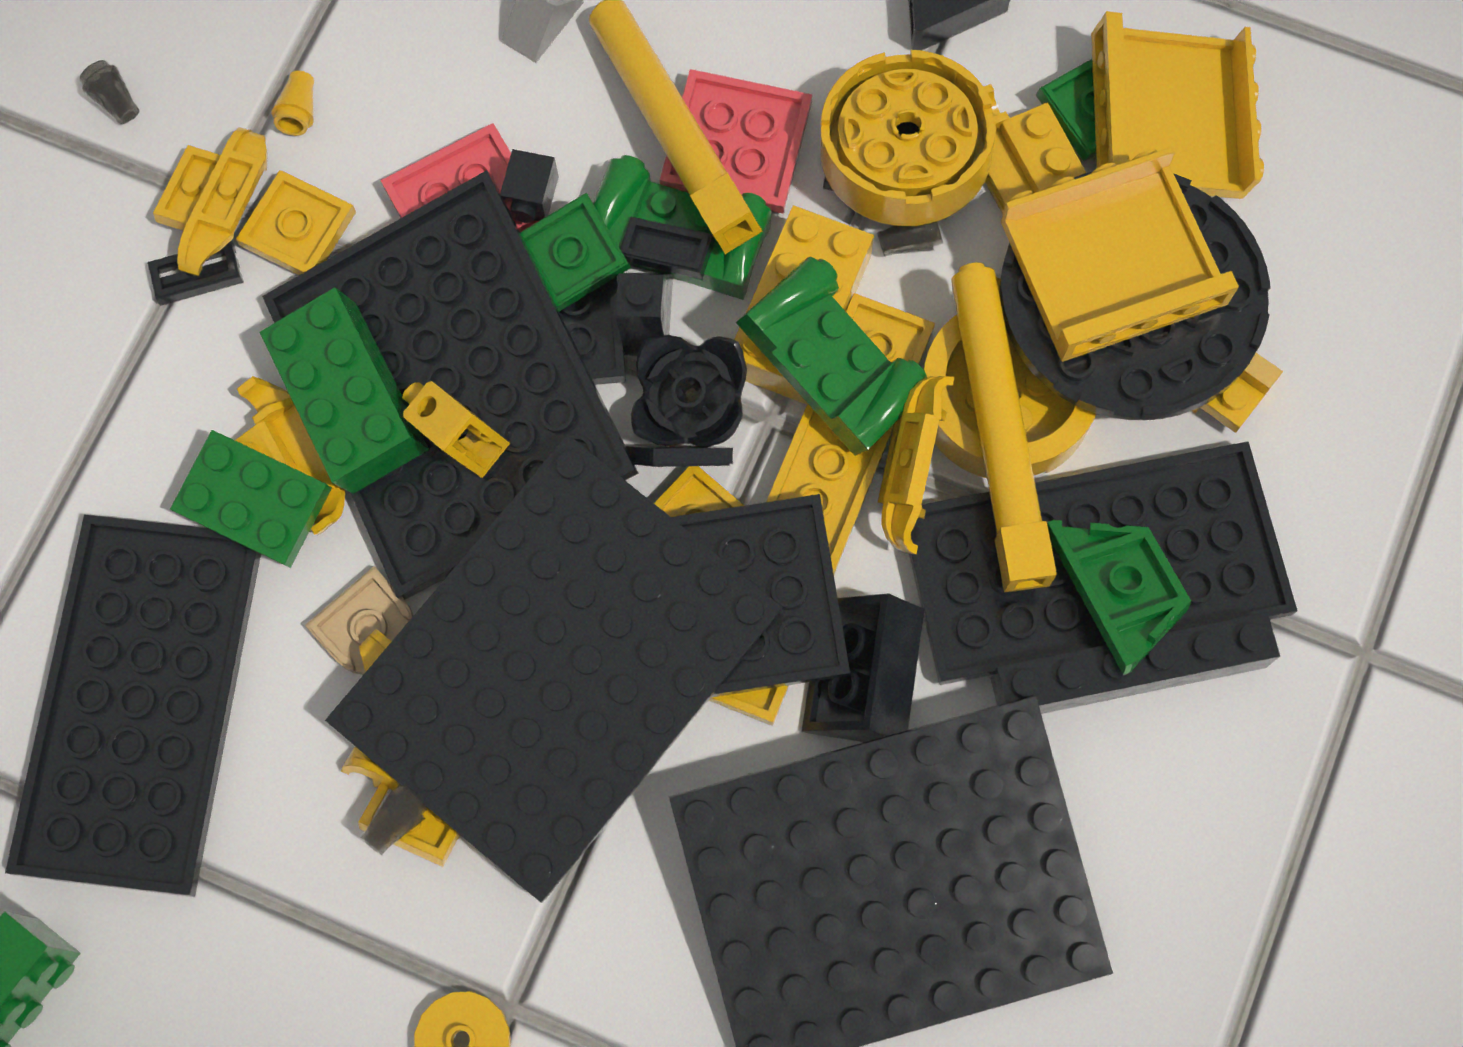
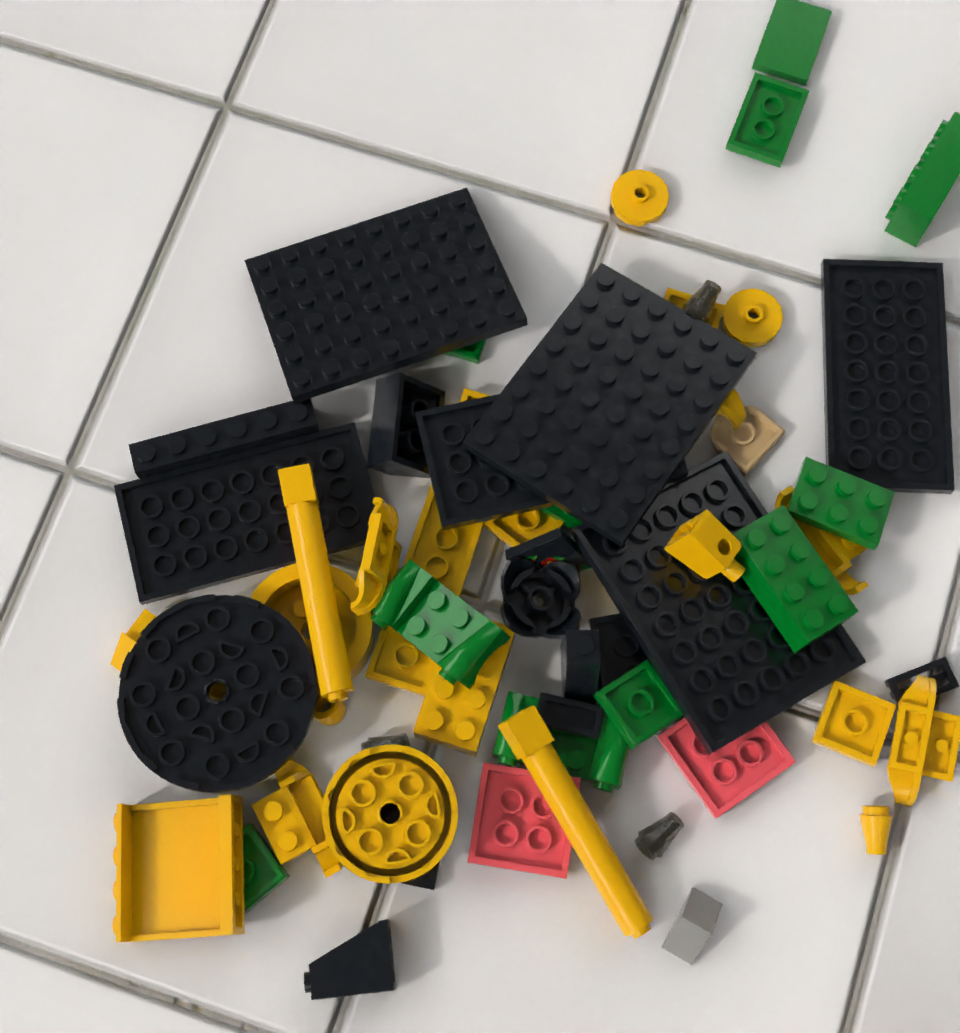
camera: 175 degrees right, 0 degrees up
black brick [500,149,559,223] -> none
yellow panel [1001,147,1239,362] -> none
green wing [1047,520,1191,675] -> none
none -> clear smoke cone [635,812,684,860]
none -> yellow plate [722,288,783,348]

